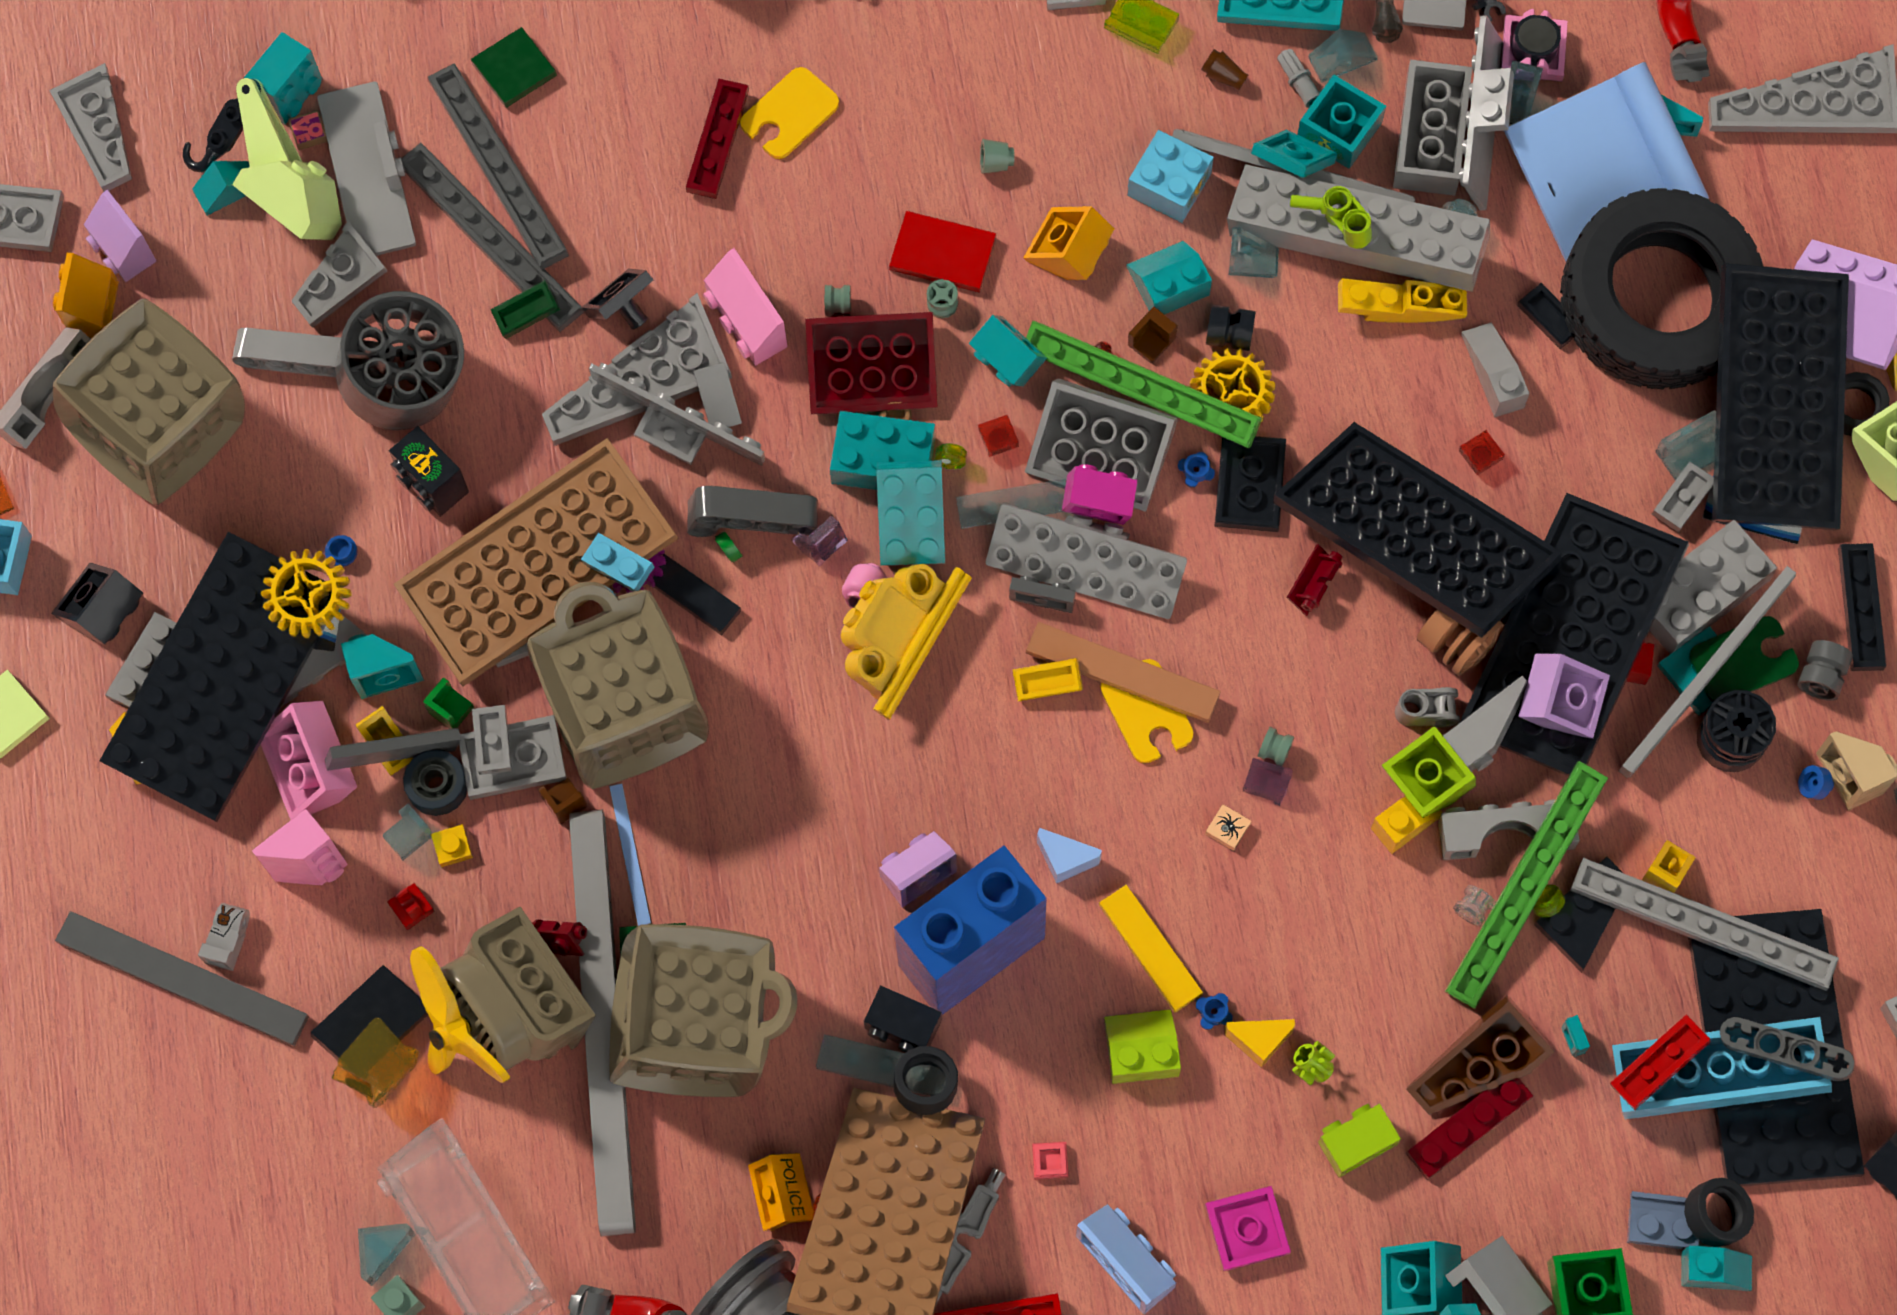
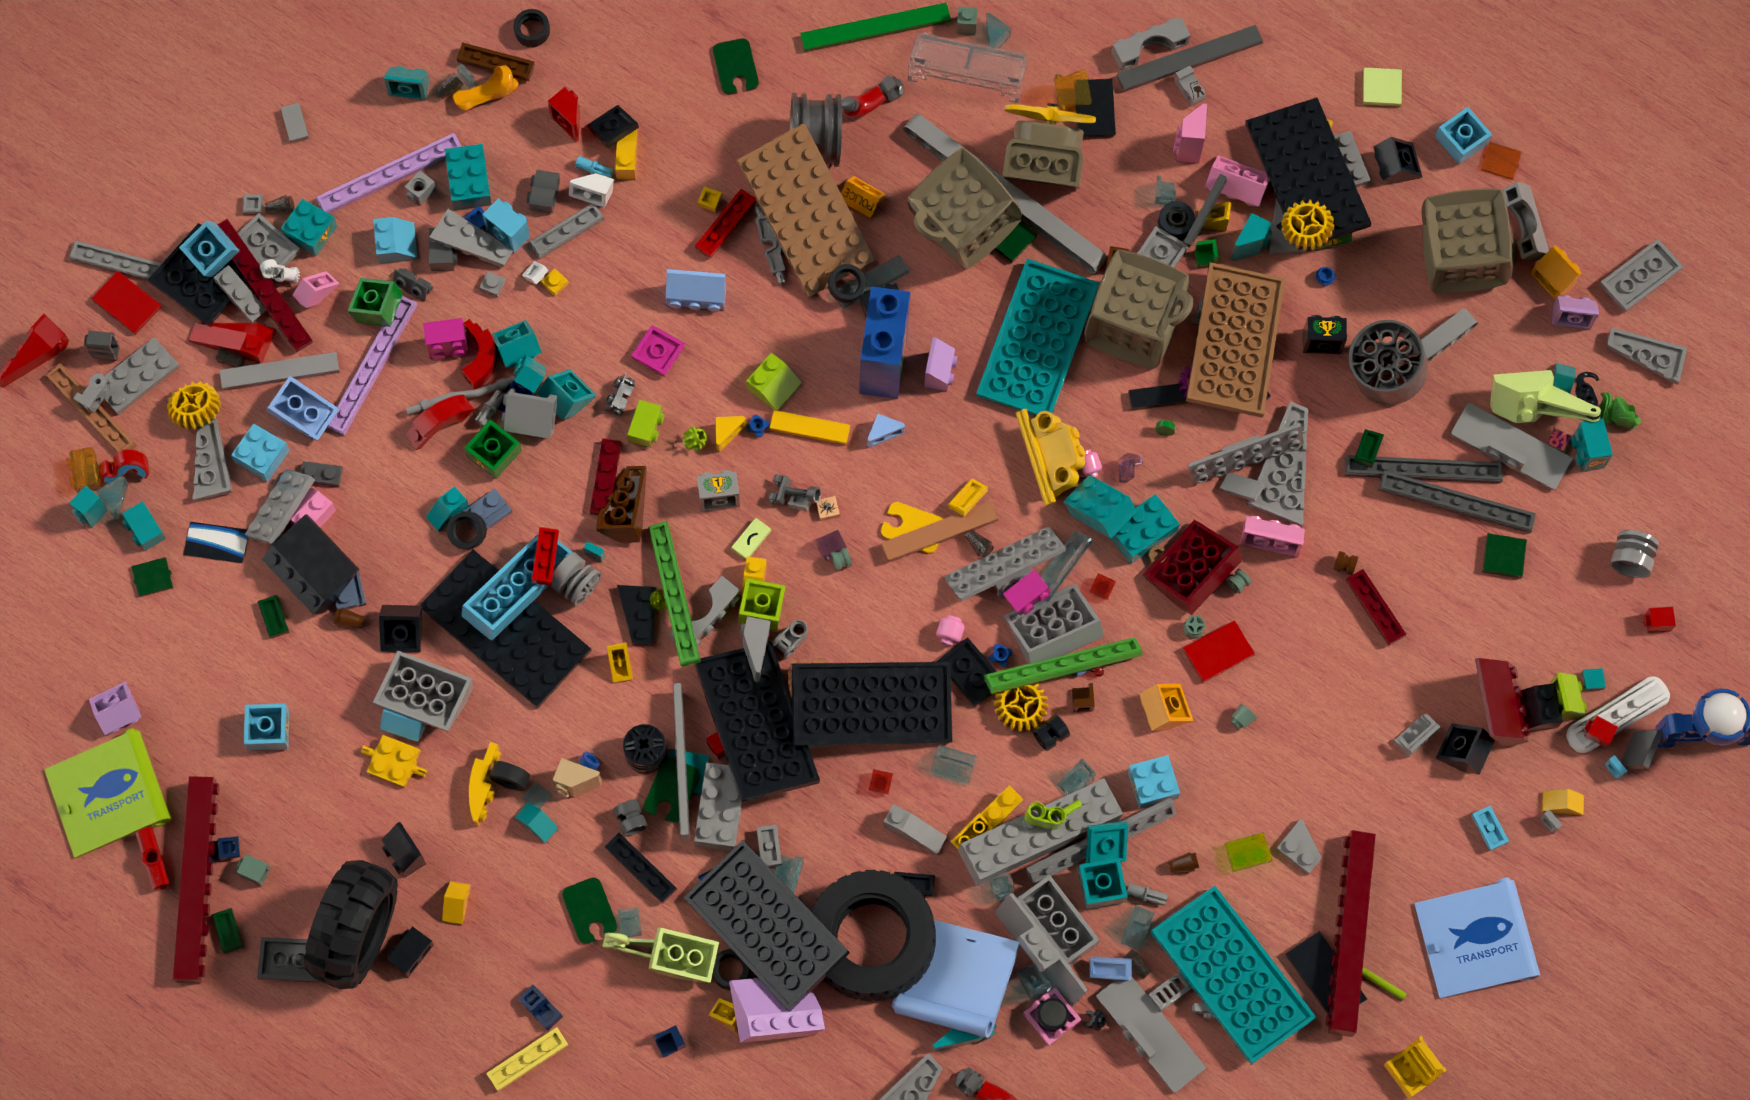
camera: 130 degrees right, 0 degrees up
light grey wing [292,221,387,328] -> none
red tile [387,883,435,931] -> none
yellow plate [431,824,473,868] -> none
light grey plate [472,705,512,775] -> none
dark red hinge [532,919,587,956] -> none
medium azure plate [581,533,654,592] -> none
black tile [582,268,654,330] -> none
light blue sticker [609,784,651,926] -> none
dark grey beam [687,486,818,537] -> none
yellow piece [740,67,839,159] -> none
clear neon green tile [934,443,967,469] -> none
teal brick [969,314,1047,387] -> none
dark grey plate [1009,576,1076,613] -> none
coral tile [1032,1142,1068,1180] -> none
teal slope [1126,241,1212,315] -> none
dark red hinge [1286,544,1343,616] -> none
clear wheel [1453,885,1496,926] -> none
lavender slope [1518,654,1610,738] -> none
light grey tile [1570,858,1839,991] -> none
dark grey beam [1720,1017,1855,1081] -> none
none -> light grey wheel [550,552,602,606]
none -> dark grey hinge [605,373,635,415]
none -> light grey brick [697,470,740,512]
none -> yellowish green tile [731,518,771,560]
none -> dark grey bar [767,474,821,505]
none -> light grey plate [788,495,812,511]
none -> clear light blue panel [930,745,977,785]
none -> bright pink head [936,615,965,646]
none -> clear smoke cone [965,529,994,558]
none -> teal plate [976,258,1100,417]
none -> light blue tile [1090,956,1132,981]
none -> light grey arch [1111,17,1191,71]
none -> reddish brown wheel [1333,551,1358,575]
none -> bright green hair [1599,392,1641,430]

